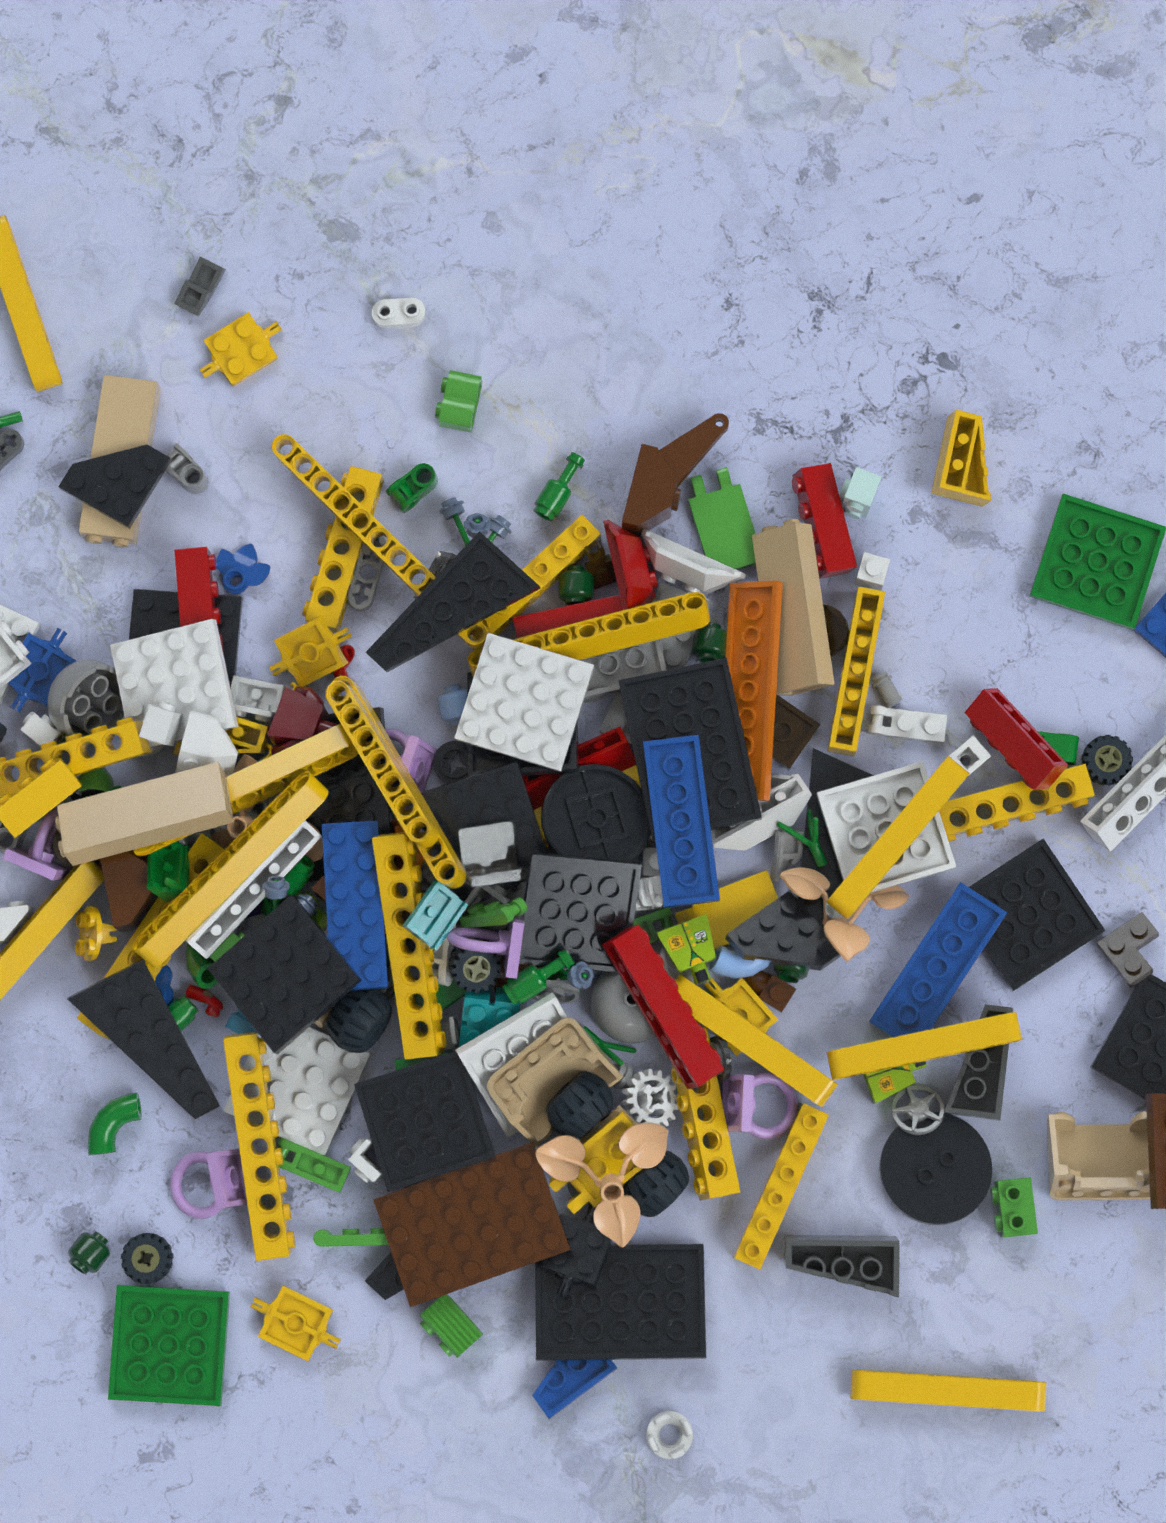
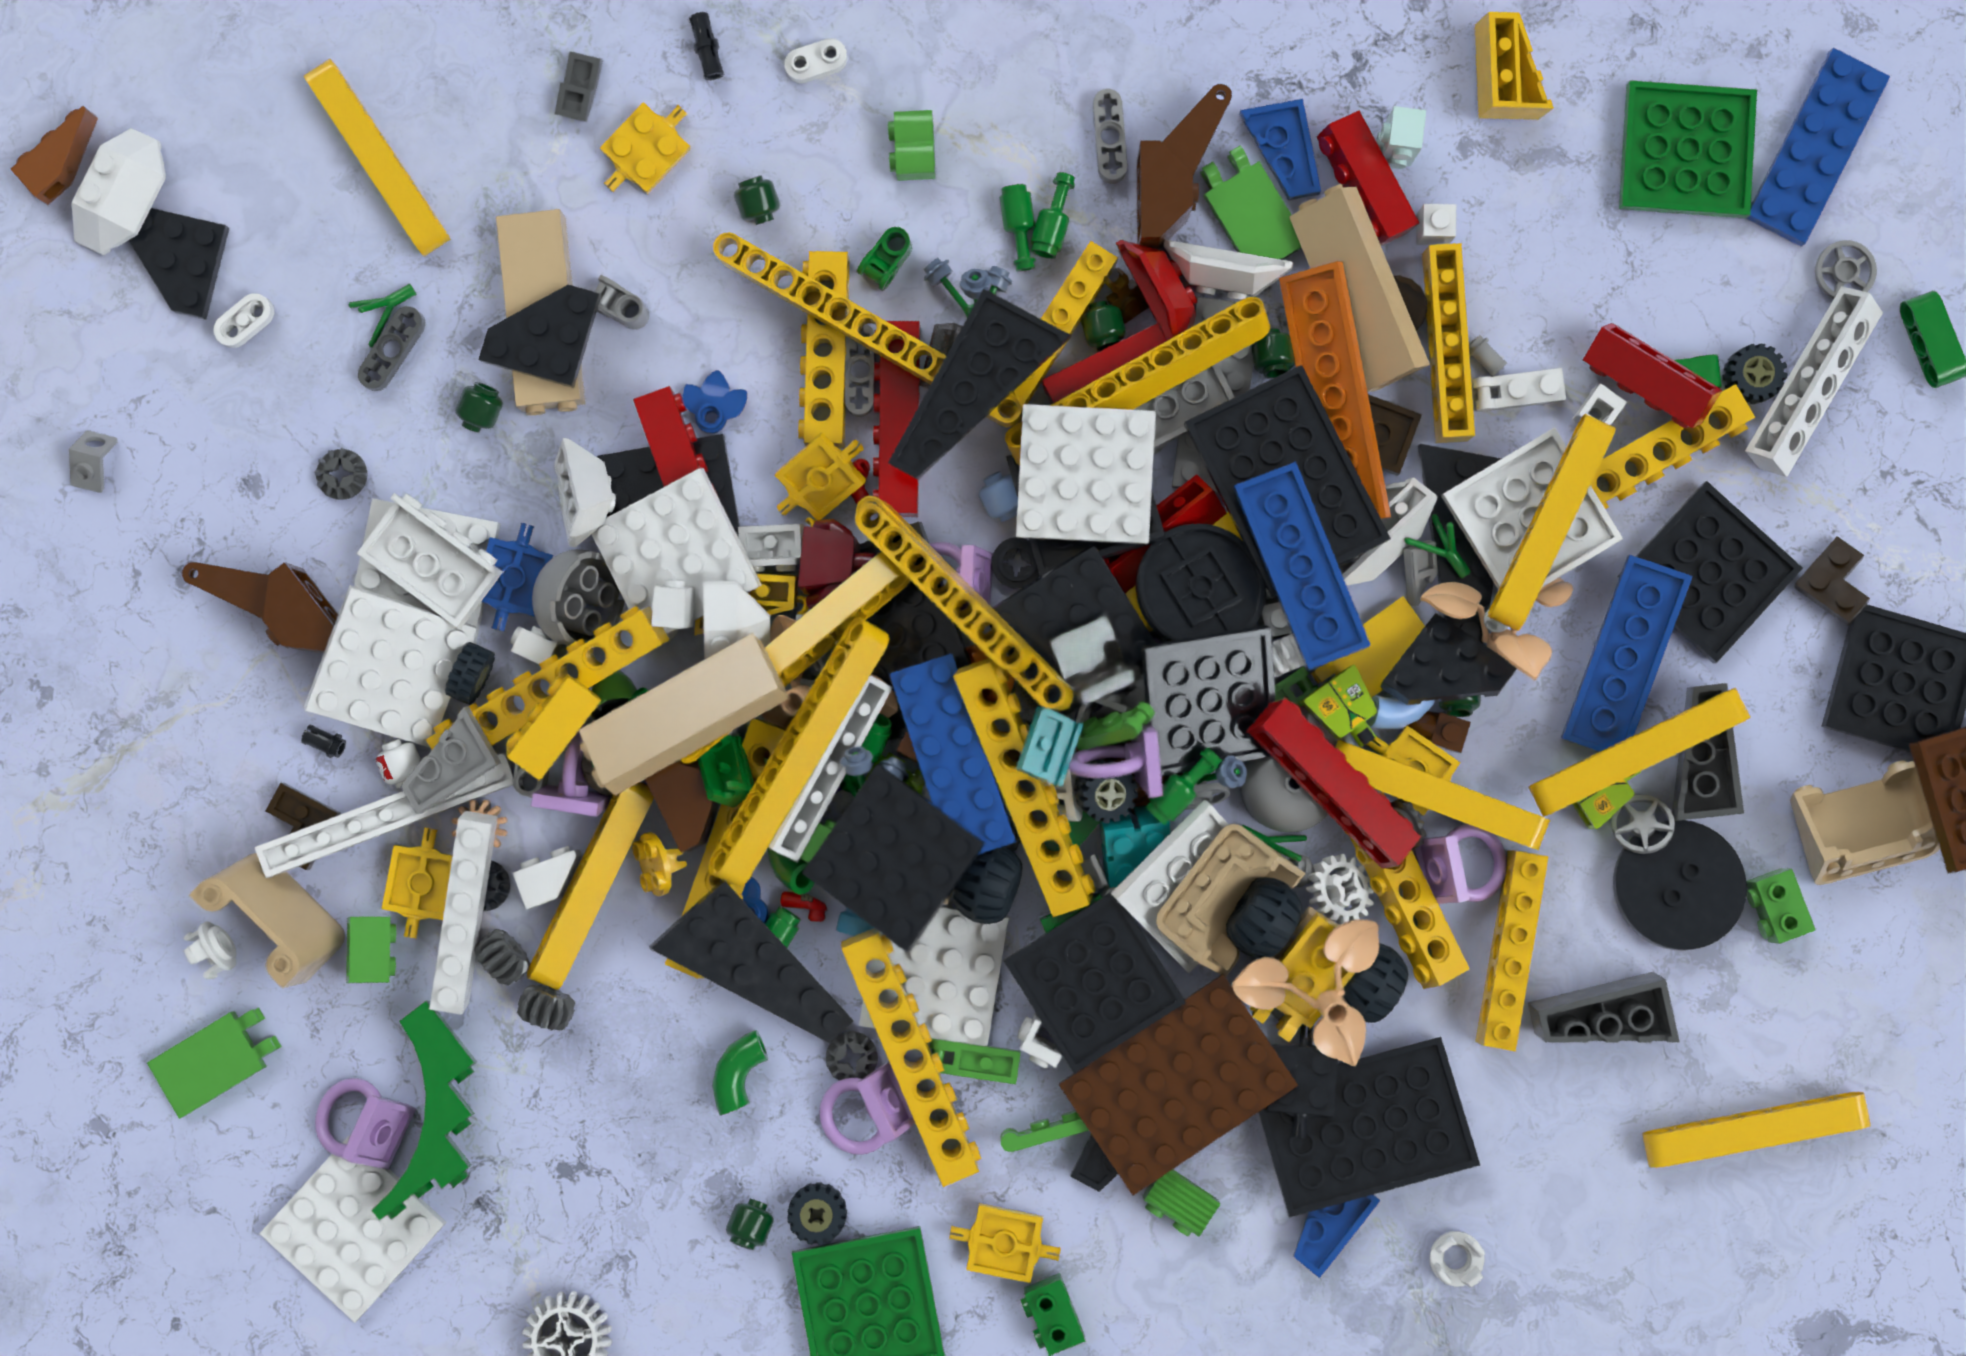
camera: 15 degrees left, 5 degrees up
none -> dark green head [455,382,503,432]
none -> white wedge [554,438,616,547]
none -> black pin [689,12,724,81]
none -> dark green head [734,175,780,225]
none -> dark grey gear [826,1031,878,1081]
none -> red brick [873,321,920,517]
none -> green piece [999,184,1036,272]
none -> green brick [1021,1273,1086,1356]
none -> light grey beam [1093,89,1127,184]
none -> blue wing [1239,99,1321,201]

